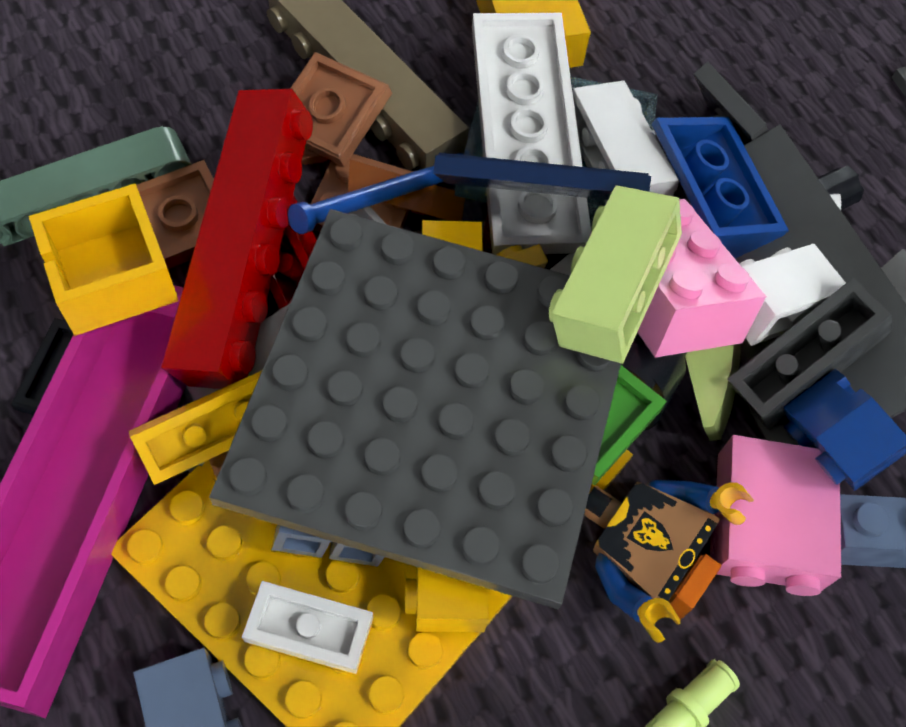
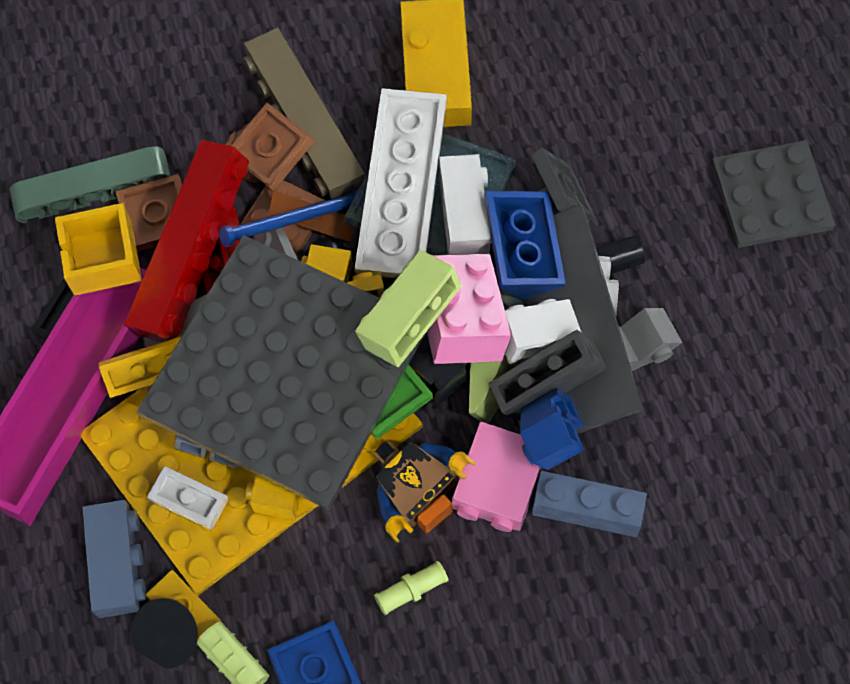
camera: 20 degrees right, 5 degrees up
dark blue tile [433,153,651,200] -> none

